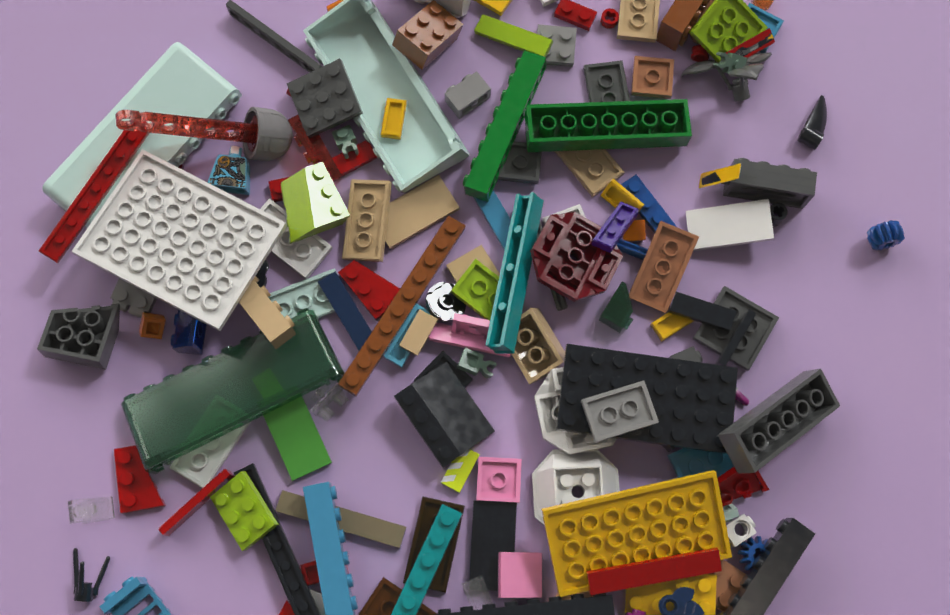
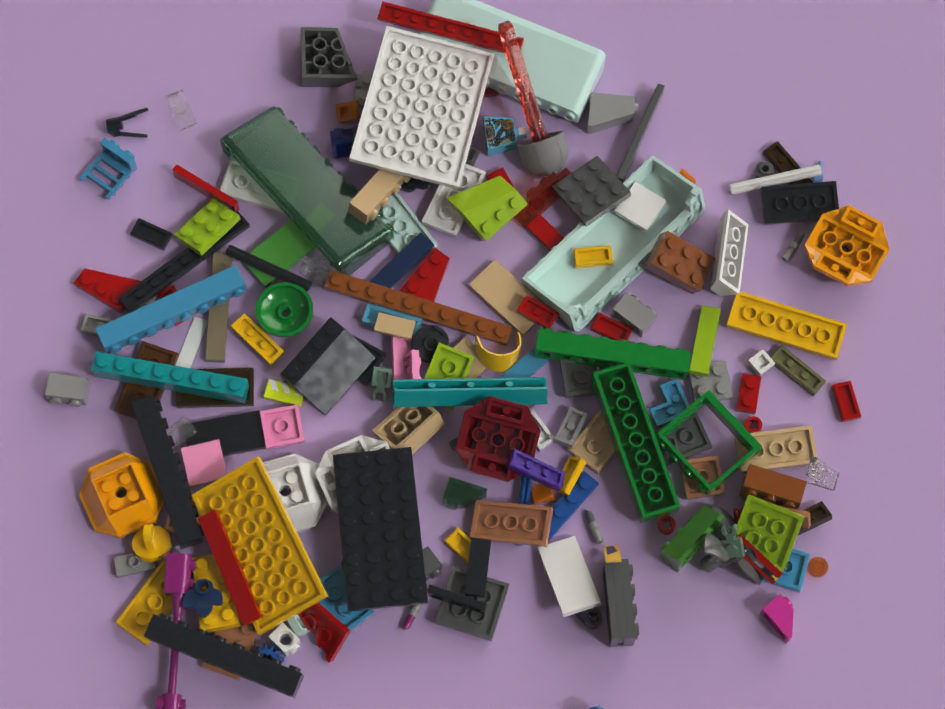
camera: 75 degrees right, 5 degrees down
red wing [114,445,166,514] -> none
sand green plate [332,125,359,159] -> none
tan tile [342,179,392,262] -> none
light grey plate [581,381,659,443] -> none
dark grey brick [718,368,840,473] -> none
black piece [797,95,827,150] -> none
none -> black tile [130,218,173,251]
none -> white sticker [175,317,208,368]
none -> black axle [226,245,312,292]
none -> yellow plate [231,313,285,366]
none -> green dish [256,282,313,338]
none -> yellow piece [475,332,521,372]
none -> red plate [517,294,559,329]
none -> light grey plate [554,407,588,449]
none -> light grey piece [585,510,604,544]
none -> light grey slope [587,92,638,134]
none -> red tile [590,312,633,341]
none -> white tile [615,182,667,232]
none -> dark azure plate [649,378,690,428]
none -> green window [656,390,762,496]
none -> red bush [658,515,676,535]
none -> bright green wedge [660,506,724,572]
none -> dark pink slope [760,594,794,643]

